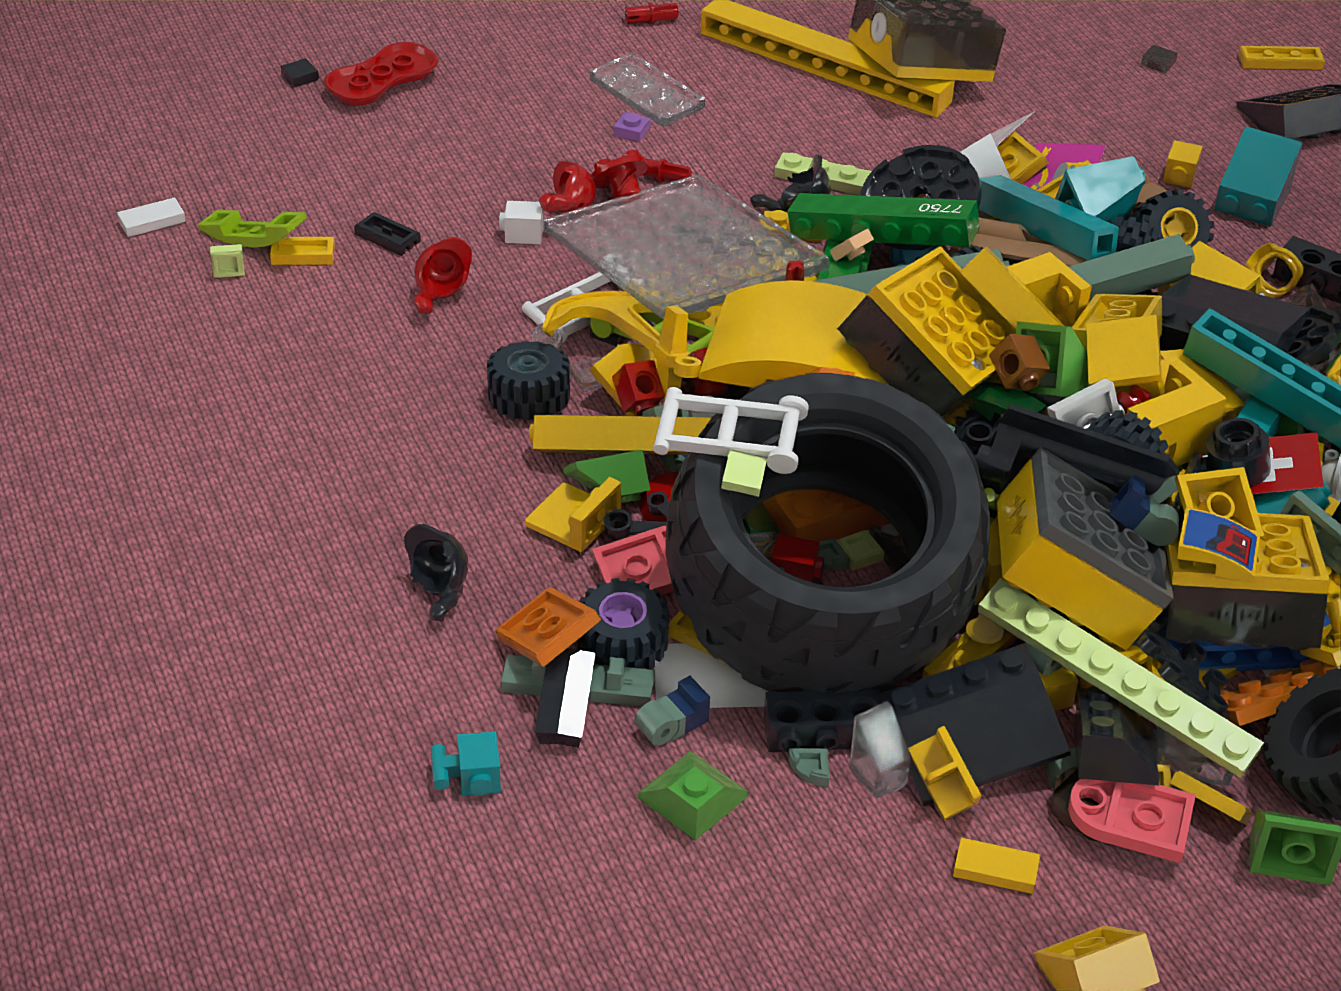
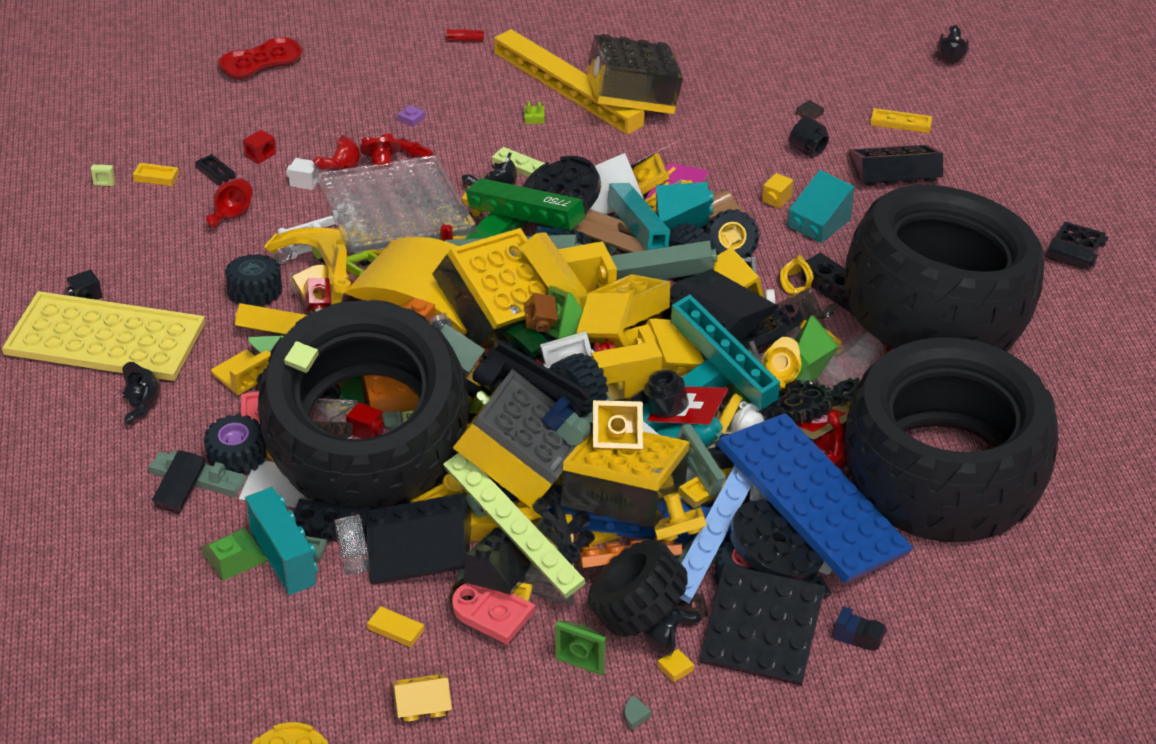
camera: 15 degrees right, 0 degrees up
white tile [117,197,186,237] -> none
lime slope [198,210,307,247] -> none
black tile [281,58,319,87] -> none
teal brick [430,731,501,796] -> none
orange tile [494,587,601,667] -> none
clear plate [590,52,705,127] -> none
leg [634,675,710,746] -> none
white piece [653,387,809,474] -> none
light nougat plate [829,229,874,262] -> none
yellow panel [908,726,981,821] -> none
yellow tile [1170,771,1252,825] -> none
slope [1177,507,1260,583] -> none
none -> light yellow plate [2,291,206,381]
none -> black brick [65,269,103,300]
none -> red brick [243,130,276,164]
none -> teal piece [245,486,318,595]
none -> lime tile [525,101,544,124]
none -> black piece [789,116,829,156]

